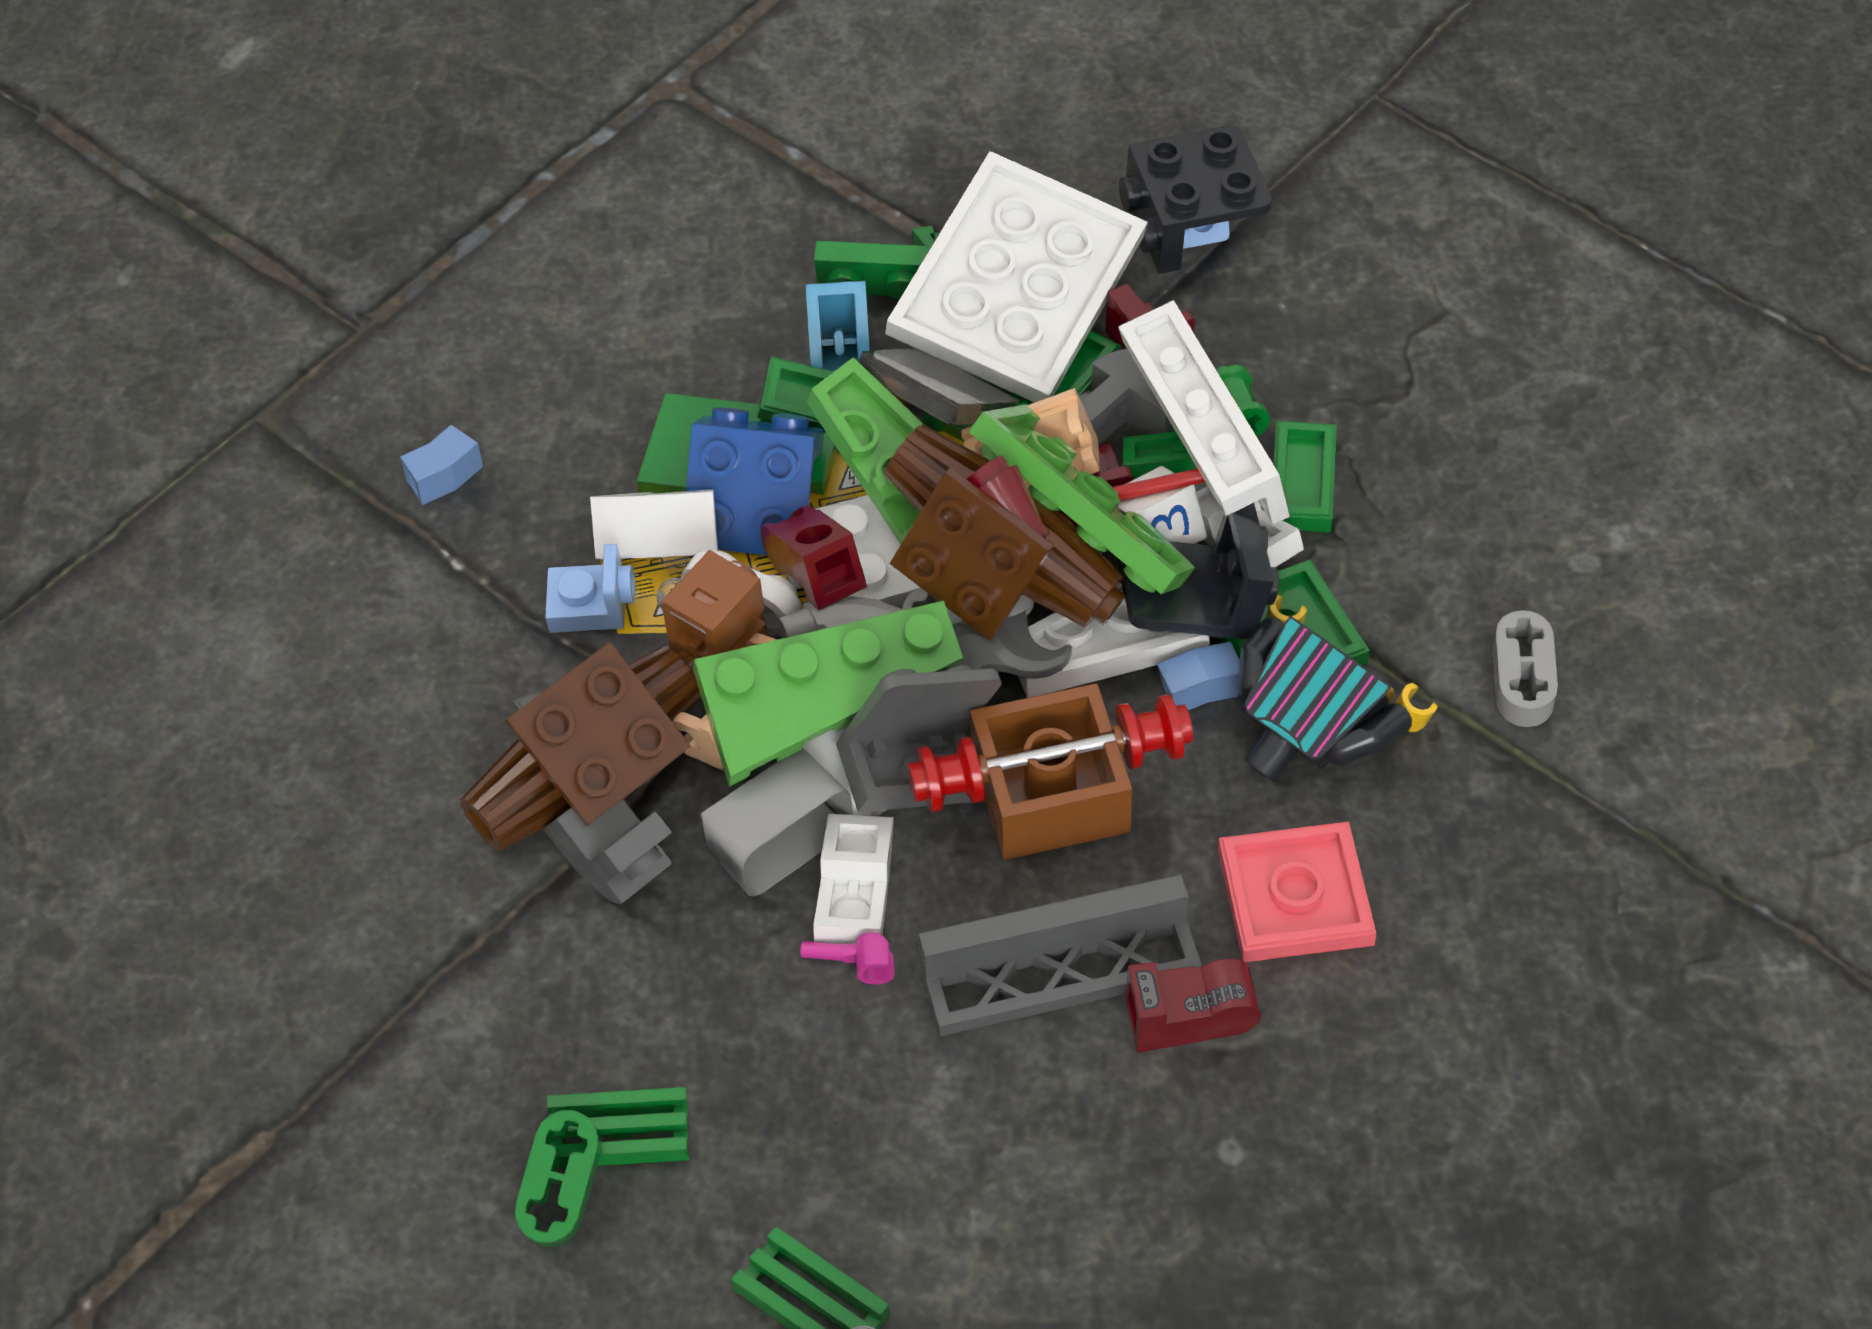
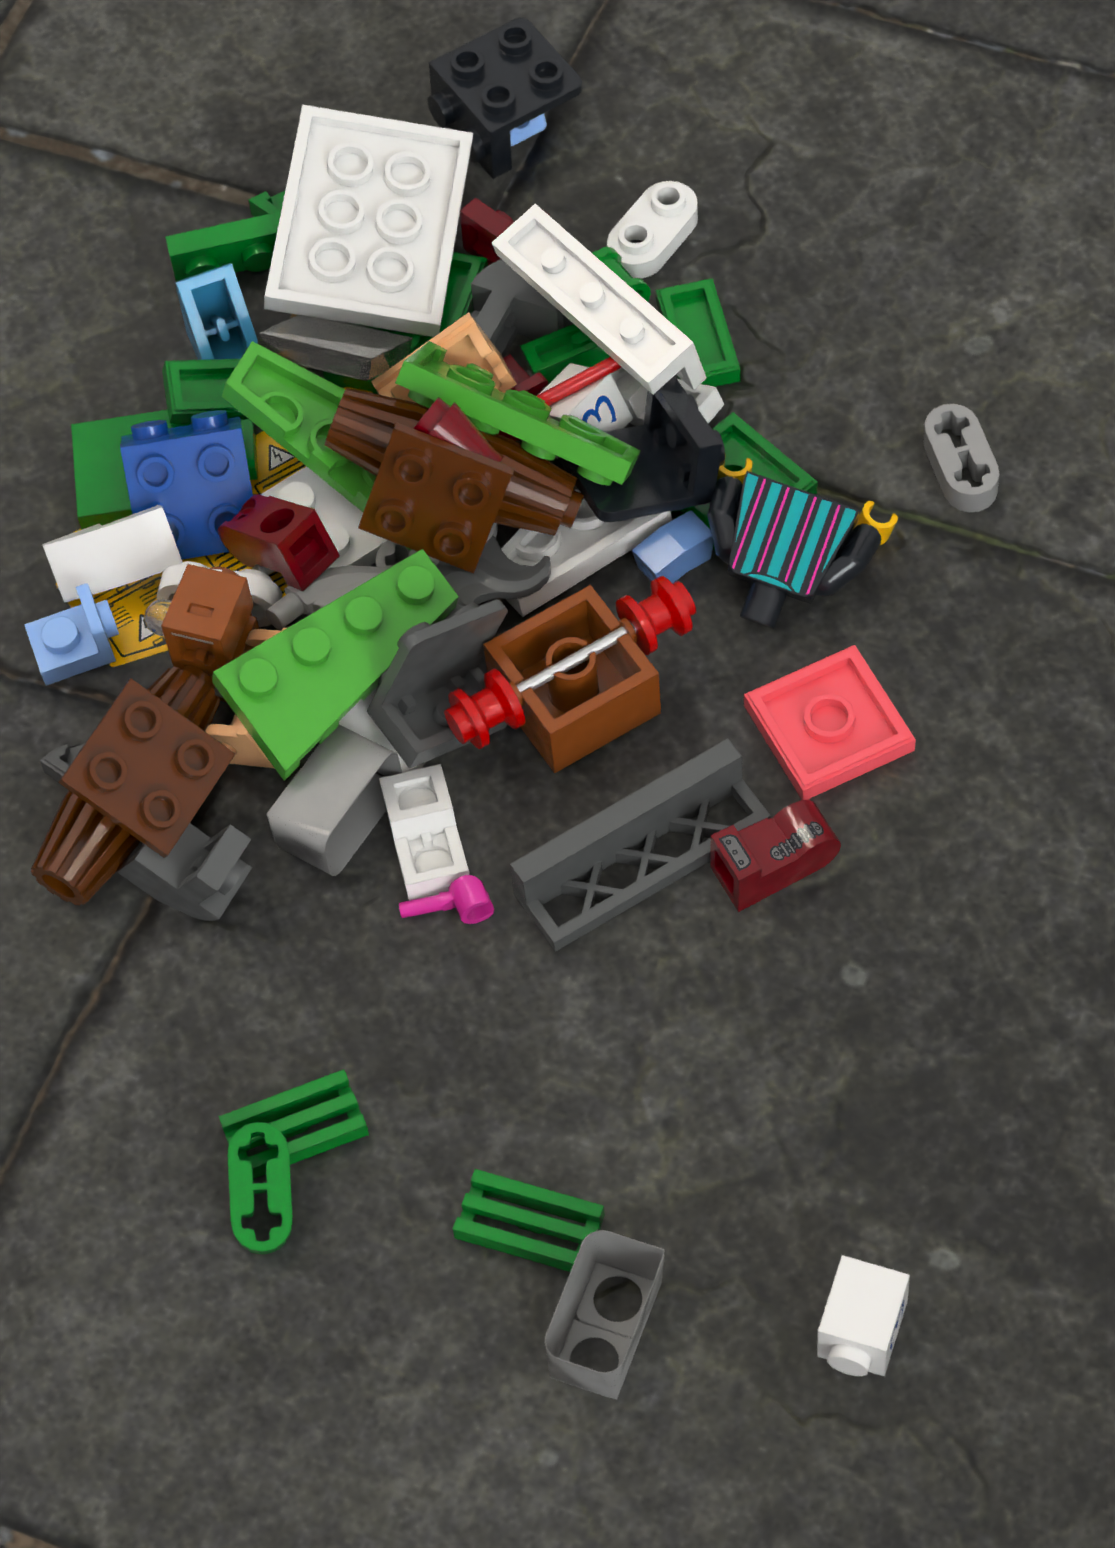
camera: 15 degrees left, 5 degrees up
none -> white plate [607,181,698,279]

